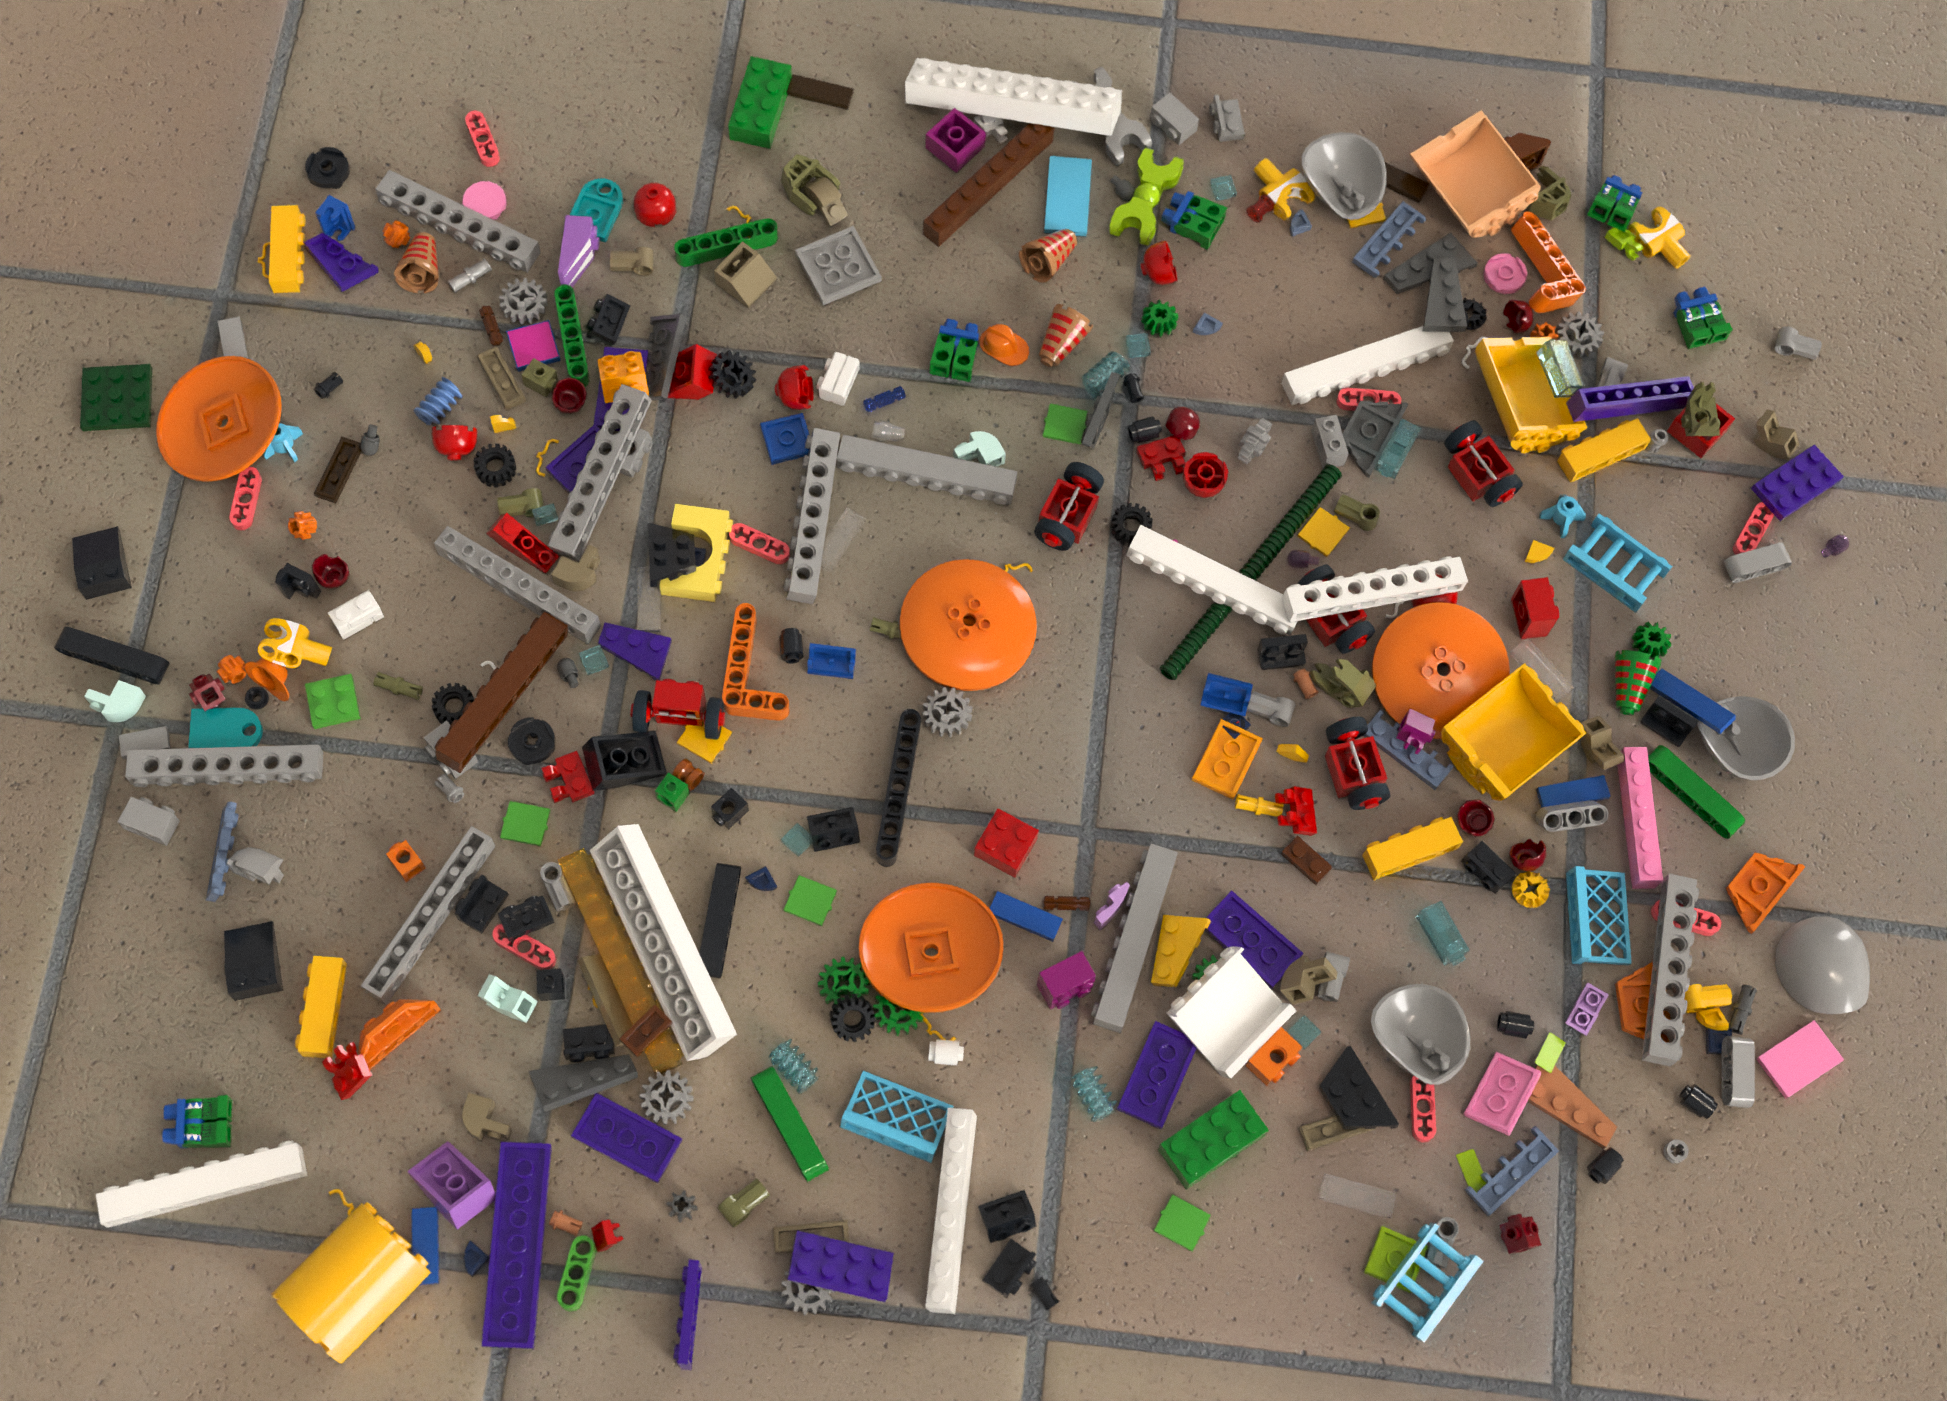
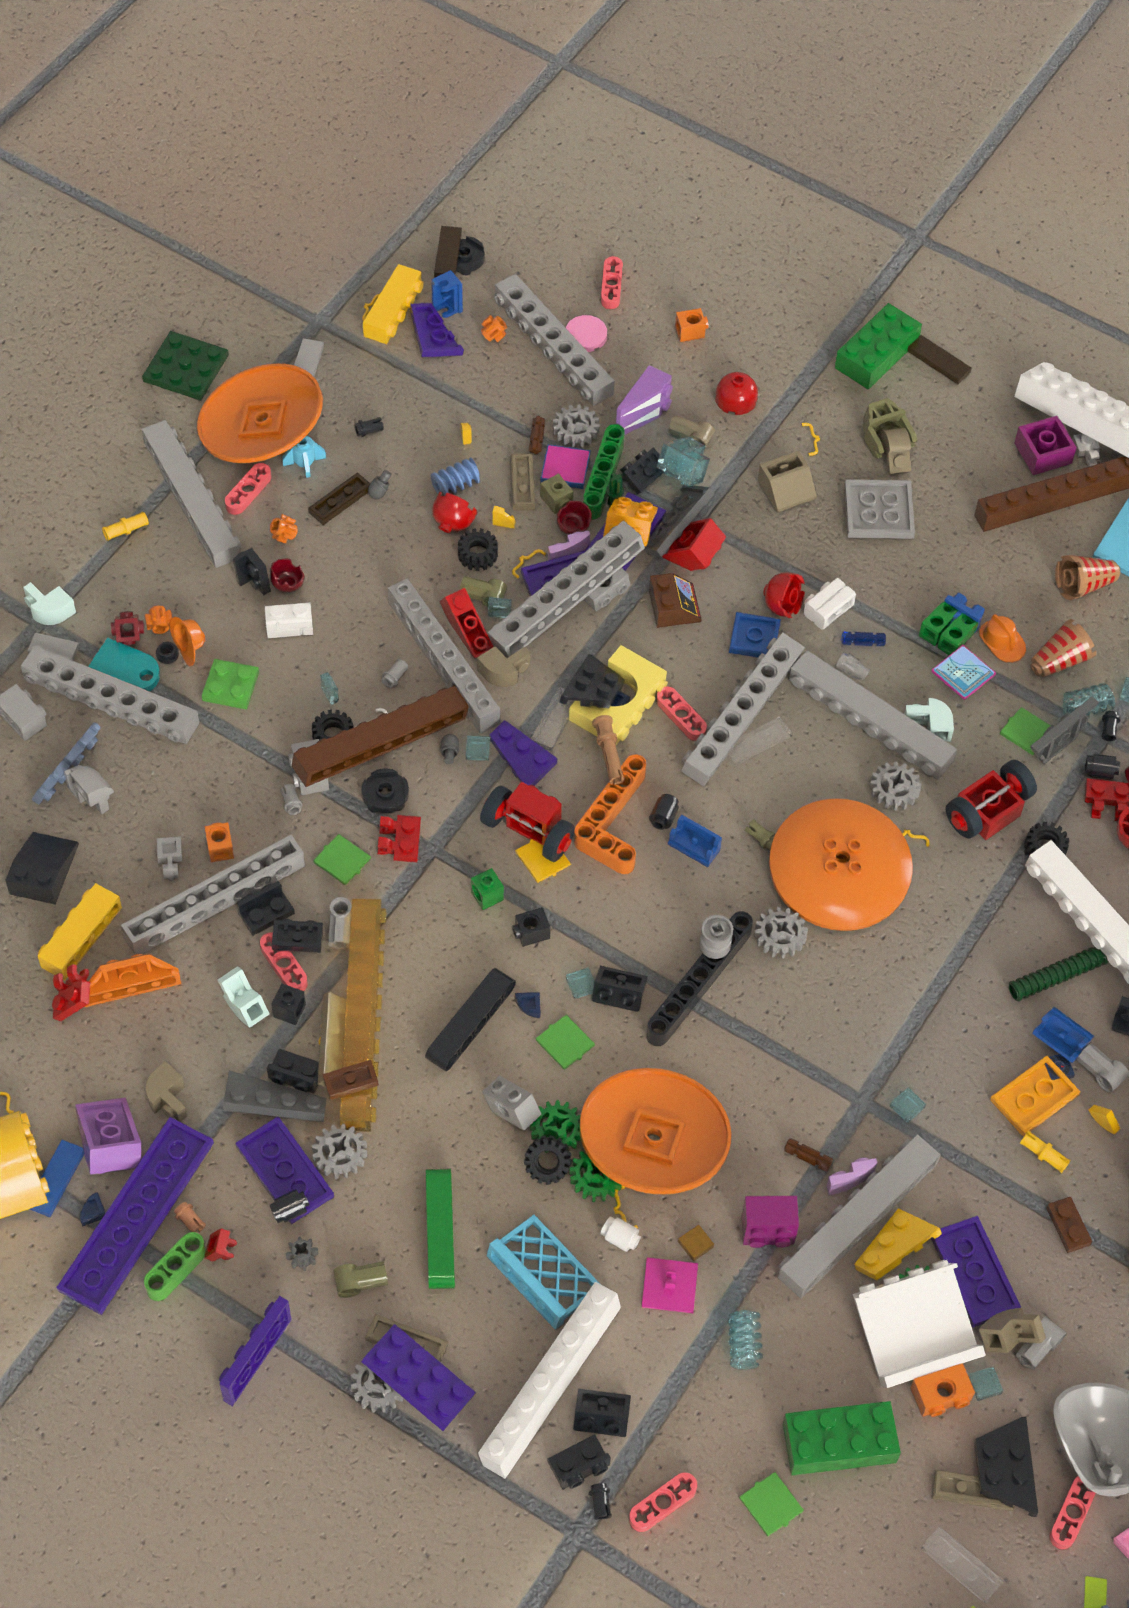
camera: 30 degrees right, 10 degrees down
black beam [54,627,170,685] -> none
black slope [72,526,132,600] -> none
yellow connector [258,618,332,668] -> none
olive pin [373,672,423,700] -> none
medium nougat cone [394,232,439,293] -> none
light grey pin [448,258,492,293] -> none
teal tile [570,178,623,243] -> none
black slope [582,731,667,791] -> none
white brick [590,824,737,1061] -> none
dark orange wheel [672,758,705,791] -> none
green beam [674,218,778,267] -> none
black gear [708,350,756,399] -> none
clear light blue piece [769,1039,820,1094] -> none
red brick [974,808,1039,878] -> none
blue tile [989,891,1063,942] -> none
dark purple plate [1117,1021,1196,1130] -> none
red plate [1275,786,1317,836] -> none
none -> yellow pin [102,511,149,541]
none -> light grey brick [142,420,241,568]
none -> light grey plate [157,837,182,881]
none -> black brick [269,1189,309,1223]
none -> clear light blue tile [320,672,339,705]
none -> light grey pin [381,659,409,688]
none -> dark brown tile [434,226,462,278]
none -> light grey brick [482,1075,541,1131]
none -> lavender slope [548,531,590,560]
none -> medium nougat pin [592,715,624,785]
none -> dark green axle [607,473,624,508]
none -> coral beam [629,1473,697,1532]
none -> dark pink piece [642,1257,698,1313]
none -> reddish brown slope [649,573,702,628]
none -> clear light blue brick [656,437,710,486]
none -> orange brick [675,308,708,342]
none -> pearl gold tile [678,1225,714,1261]
none -> light grey wheel [699,915,733,959]
none -> light grey gear [870,761,922,810]
none -> clear light blue tile [890,1088,926,1123]
none -> piece [931,645,996,700]

